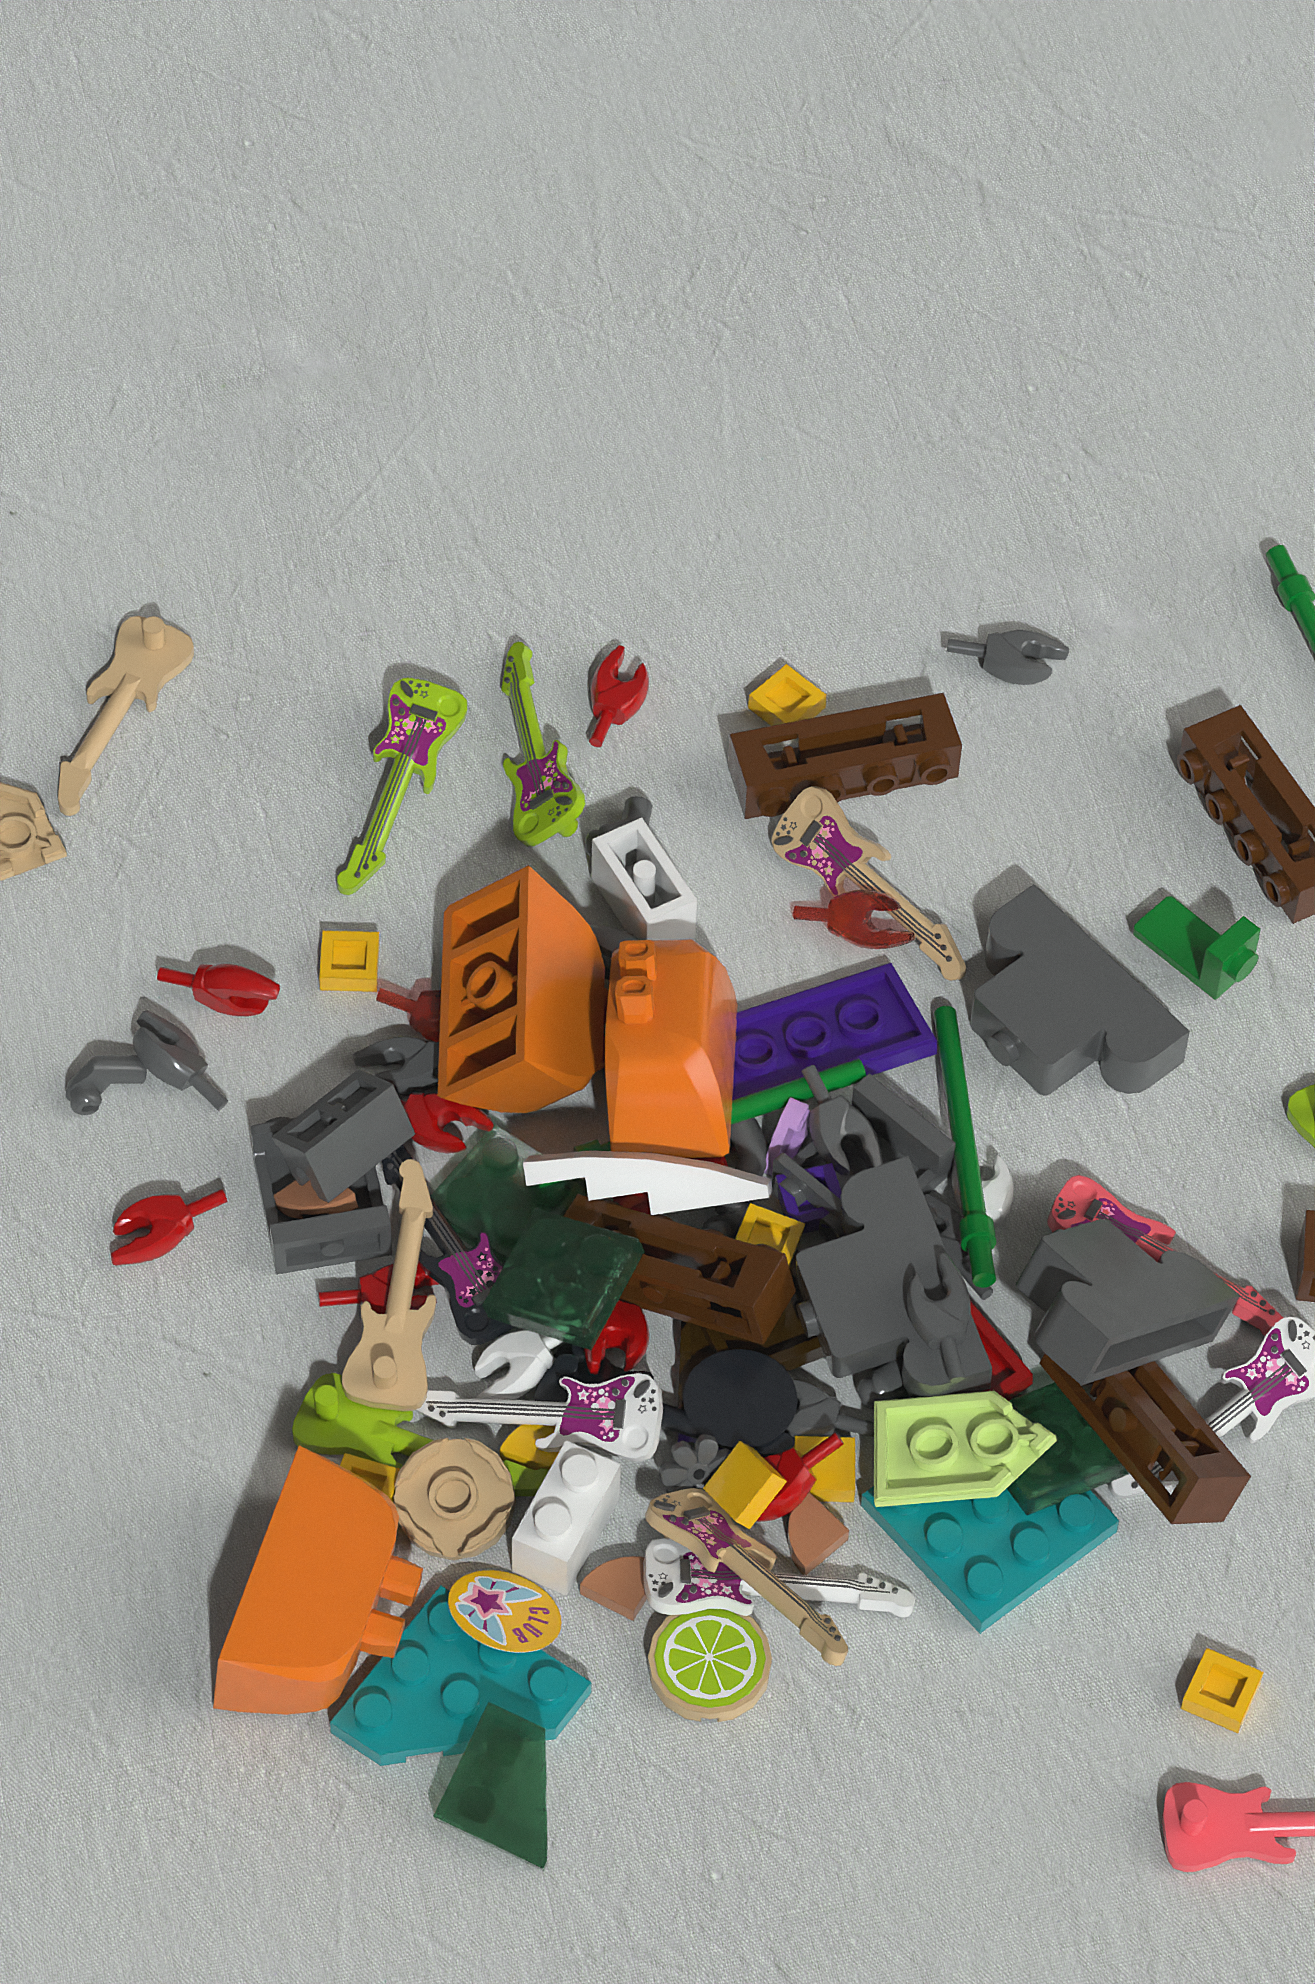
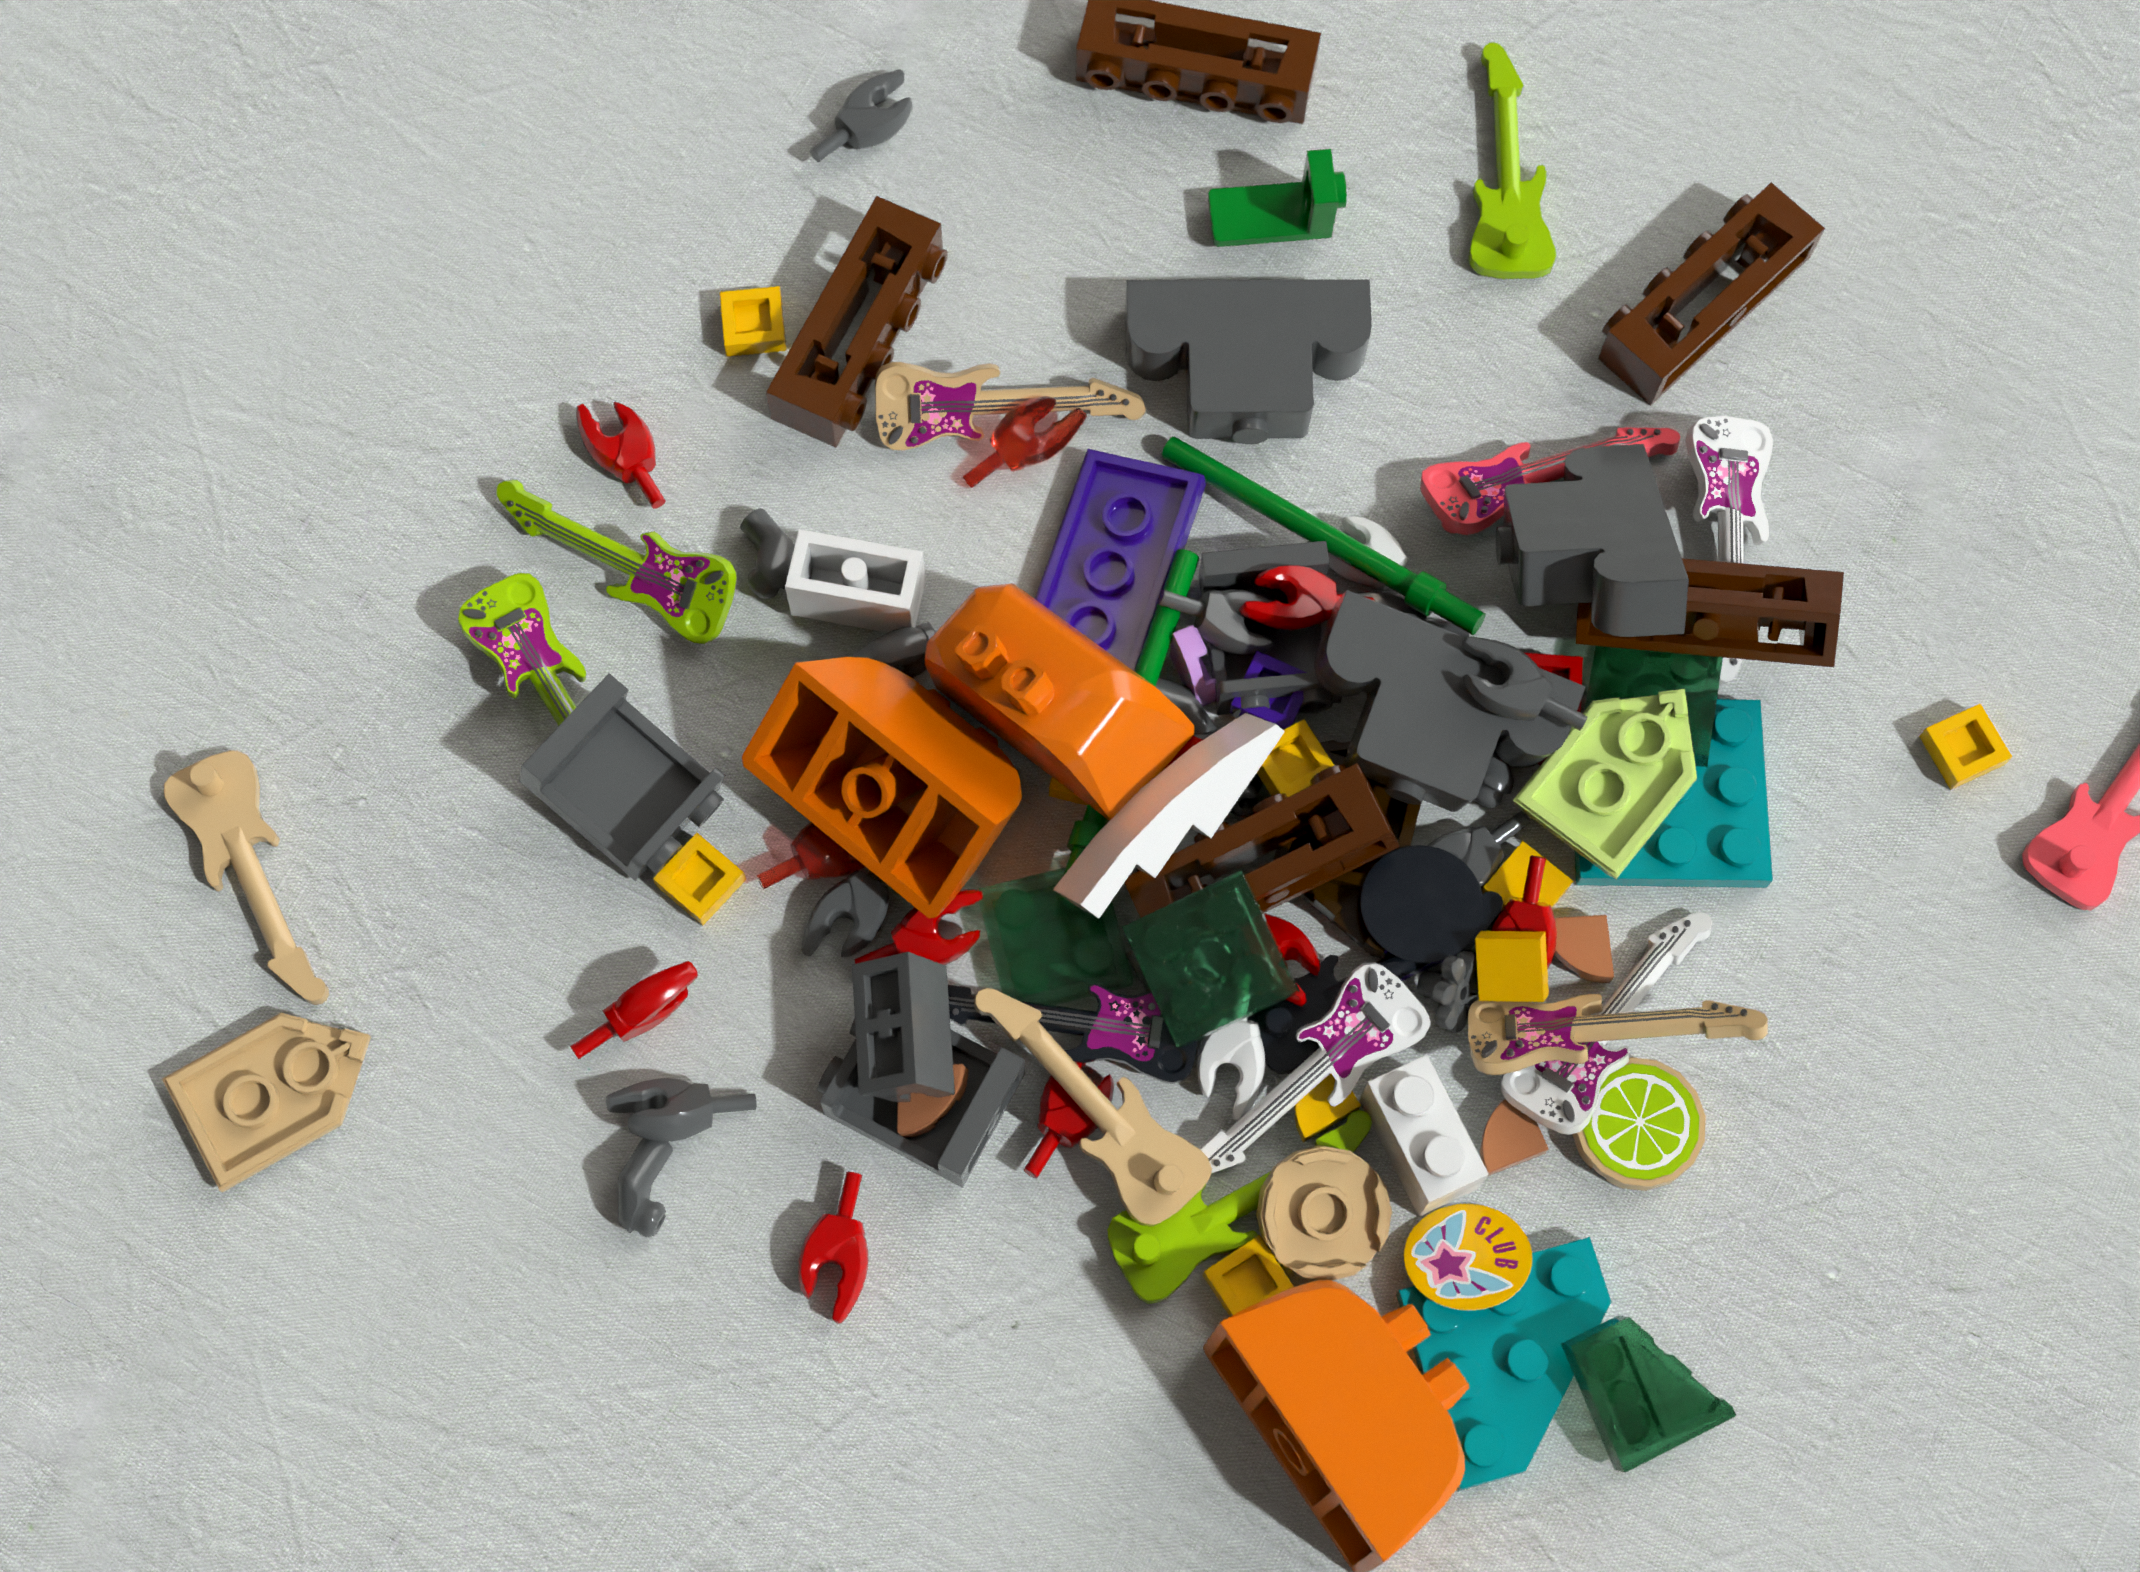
camera: 50 degrees left, 15 degrees up
none -> dark grey panel [519,673,726,881]
none -> red hand [1239,565,1374,630]

